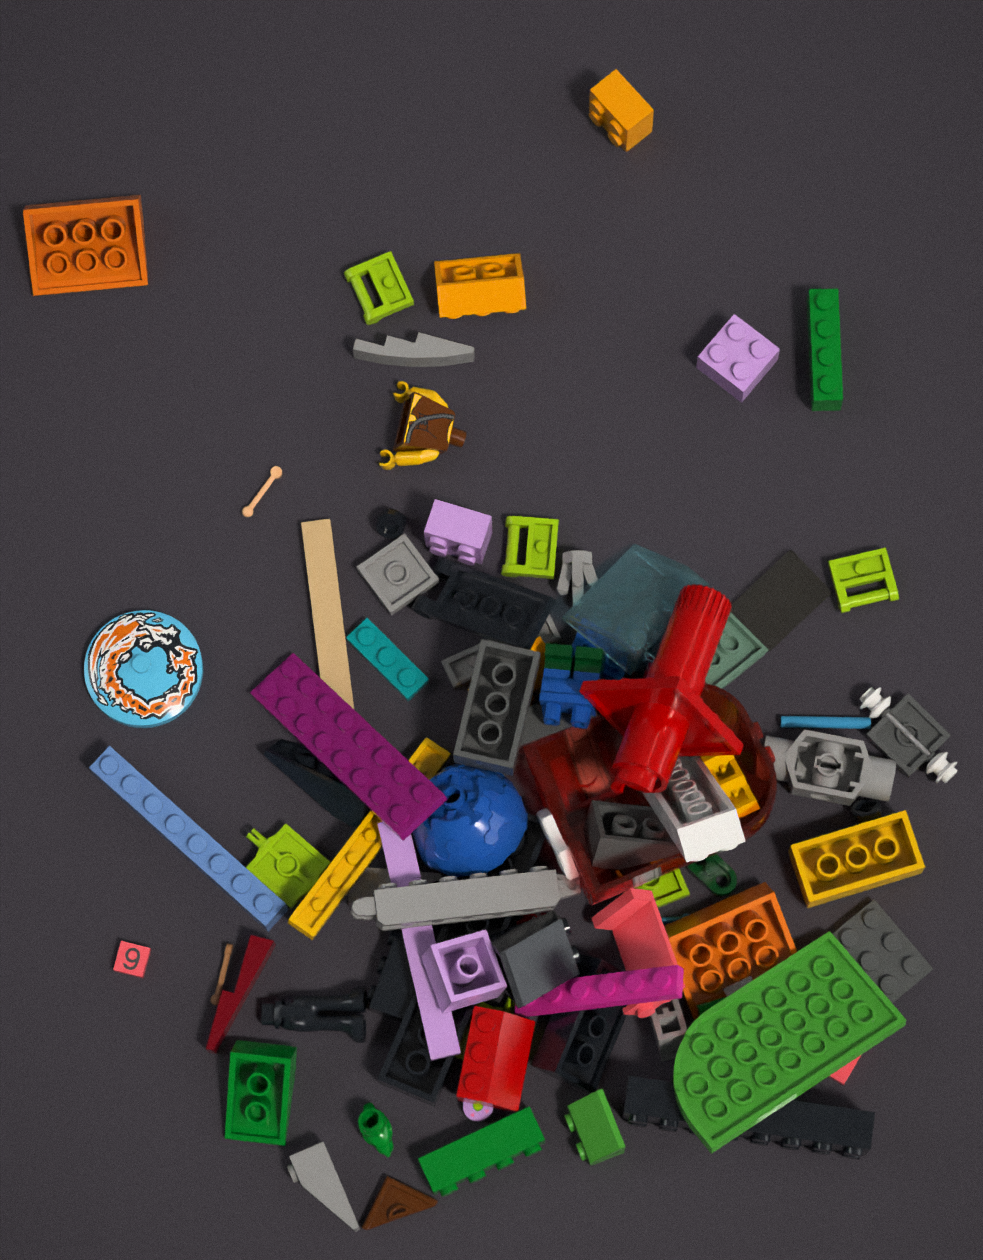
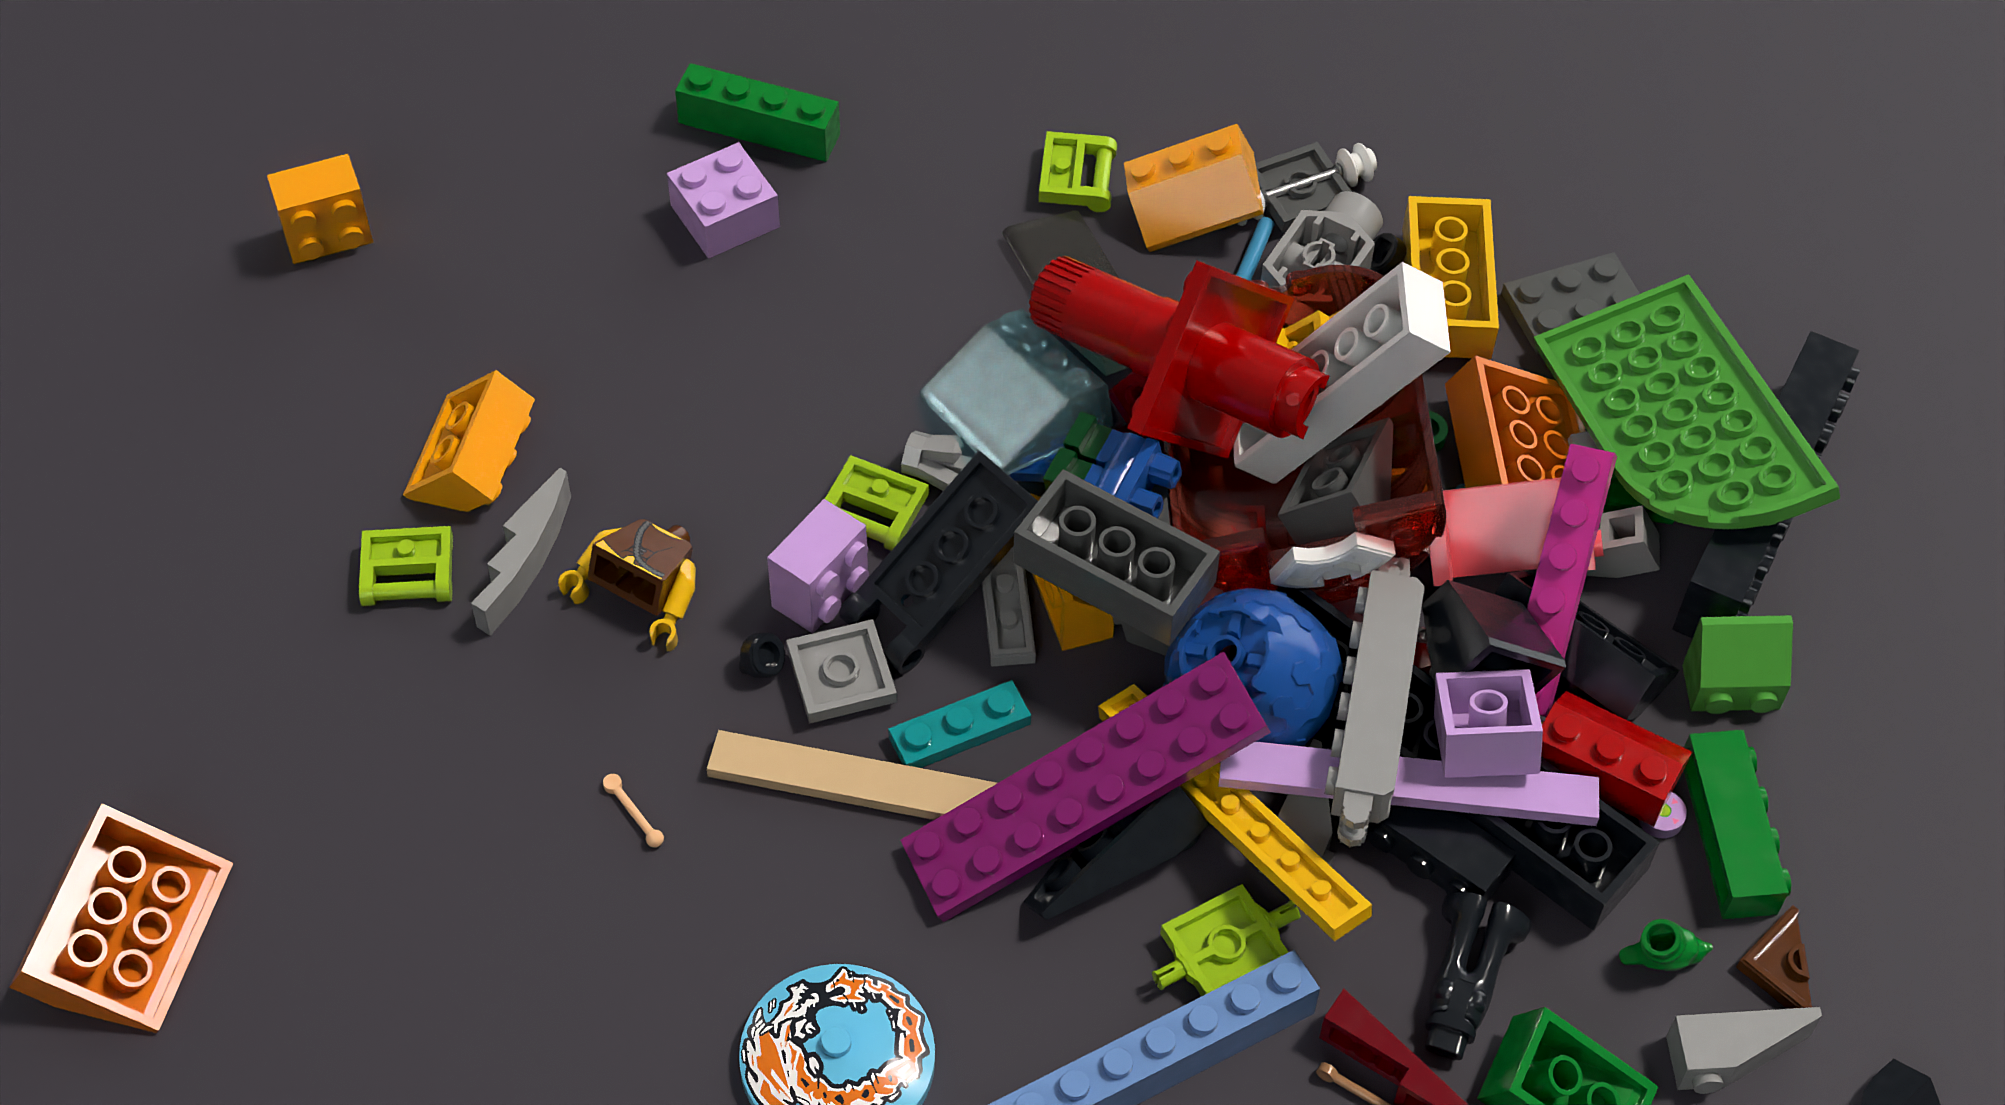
camera: 75 degrees left, 20 degrees down
none -> light orange slope [1124,124,1264,252]

